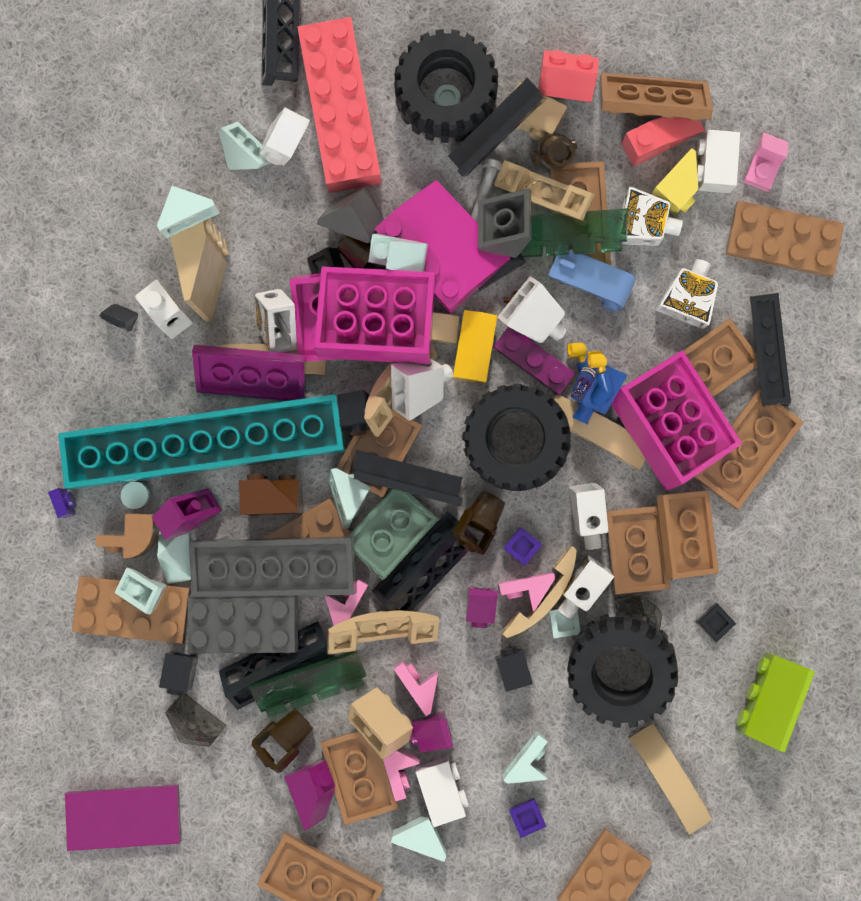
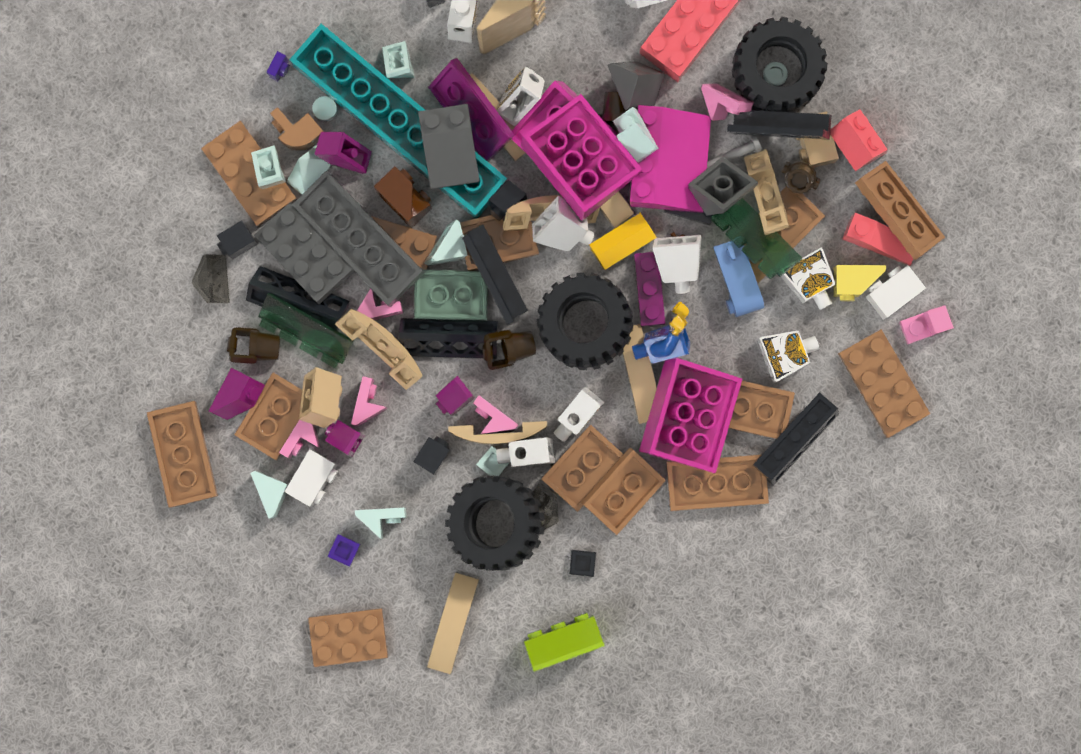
camera: 50 degrees right, 0 degrees up
magenta tile [65,784,182,851] -> none
black slope [307,247,345,274] -> none
dark purple plate [503,527,542,566] -> none
none -> light aqua slope [382,41,415,78]
none -> dark grey slope [418,104,480,189]
none -> bright pink slope [701,83,753,121]

